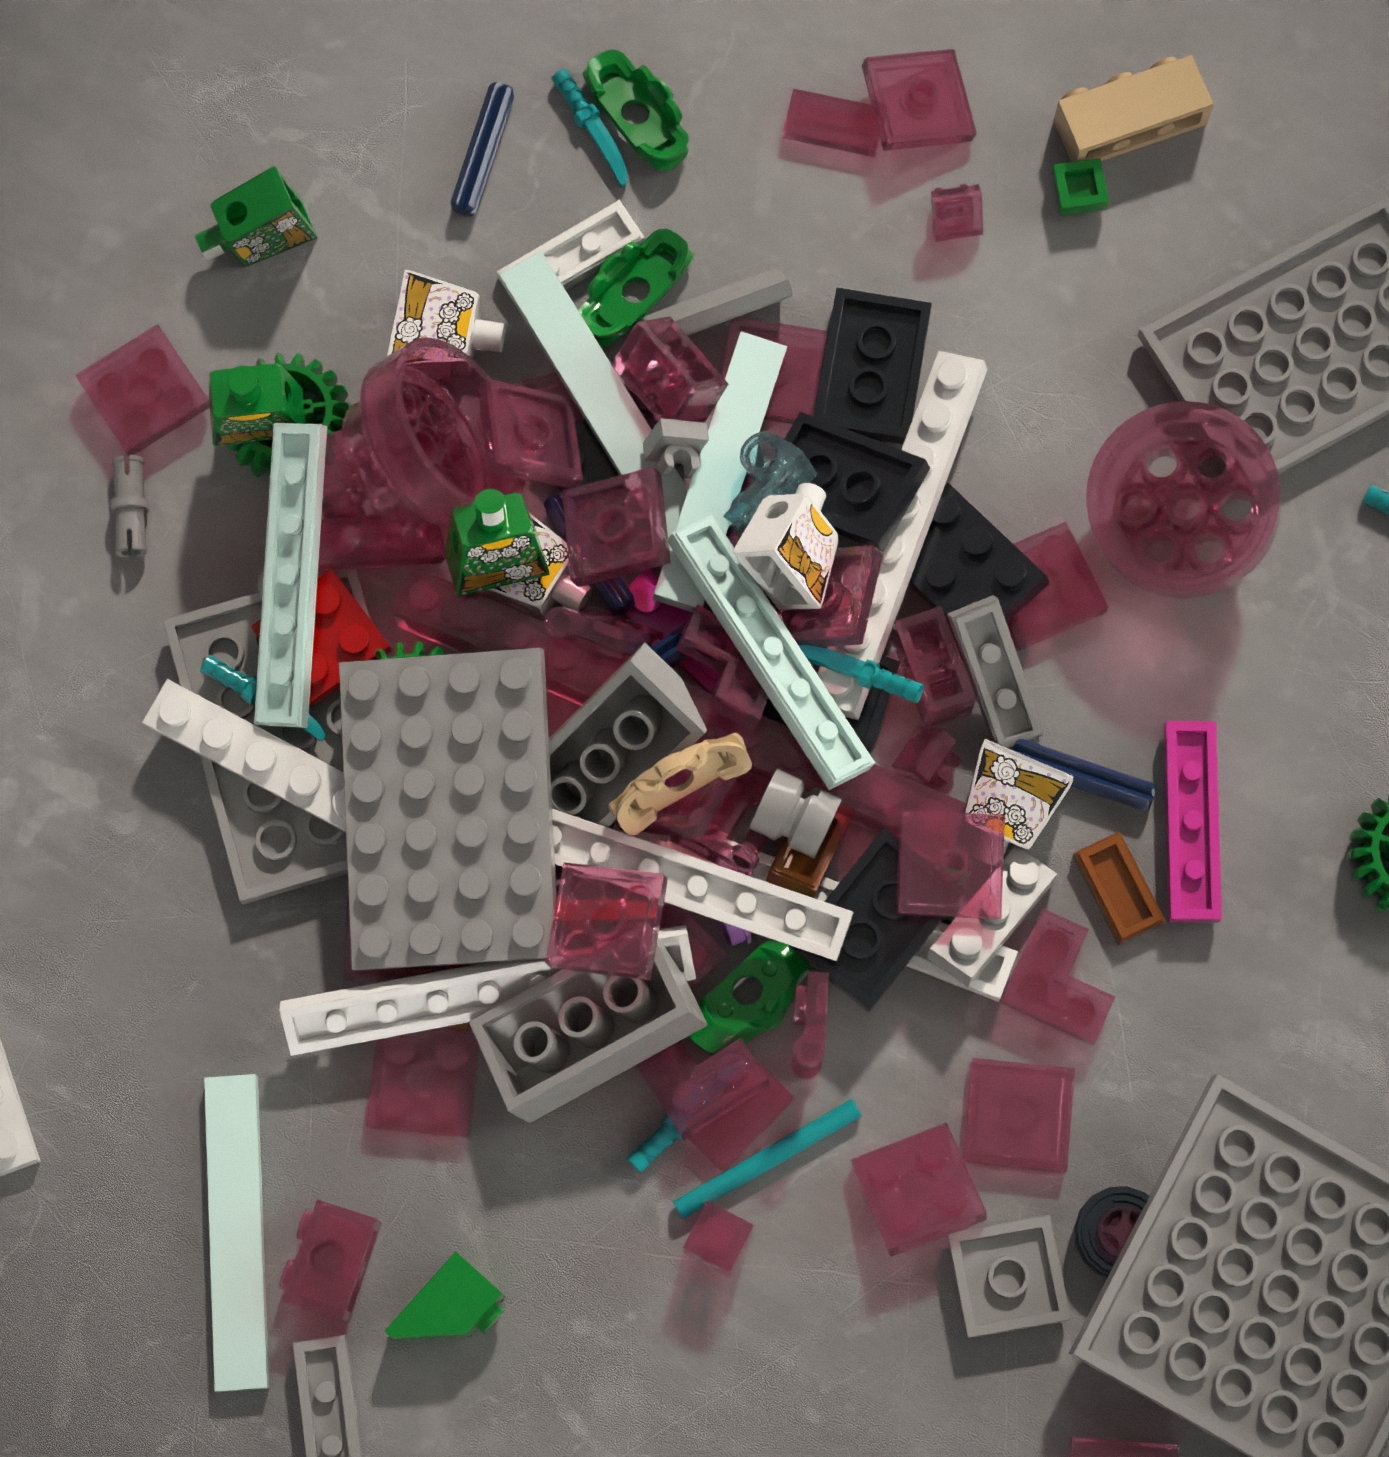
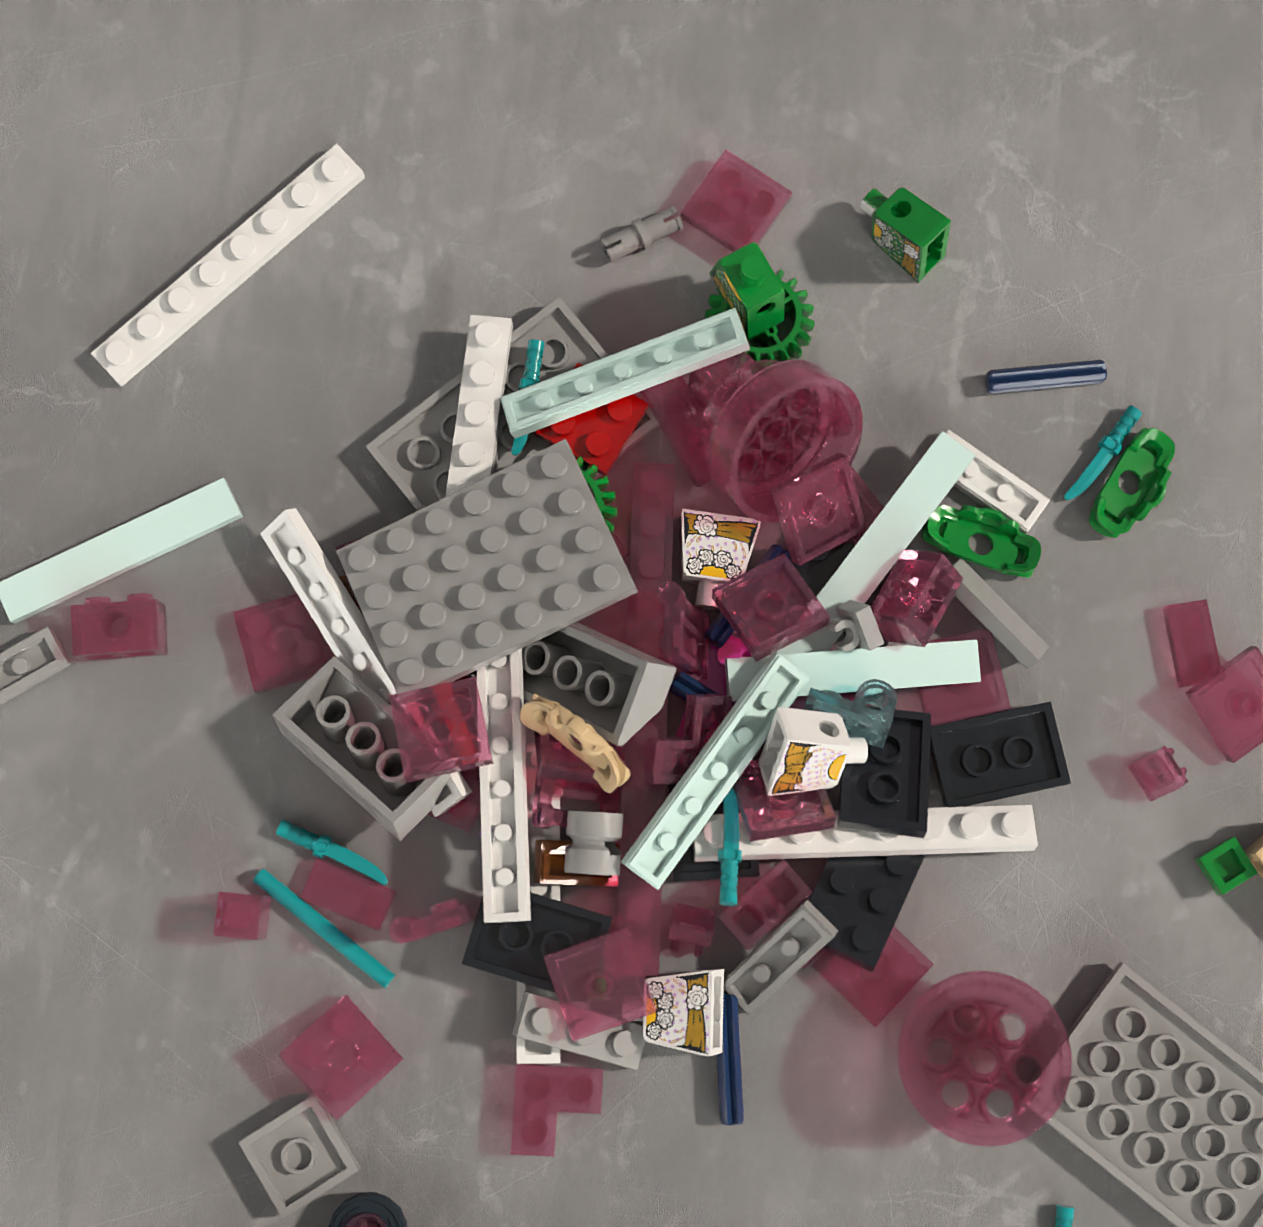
camera: 60 degrees right, 5 degrees up
green slope [384,1251,505,1341] -> none
torso [387,270,506,374] -> none
green torso [445,489,549,597] -> none
clear pink plate [635,1038,770,1140] -> none
green piece [689,939,811,1055] -> none
clear pink tile [963,1058,1075,1173] -> none
dark orange tile [1073,831,1166,946] -> none
dark pink plate [1163,721,1222,923] -> none

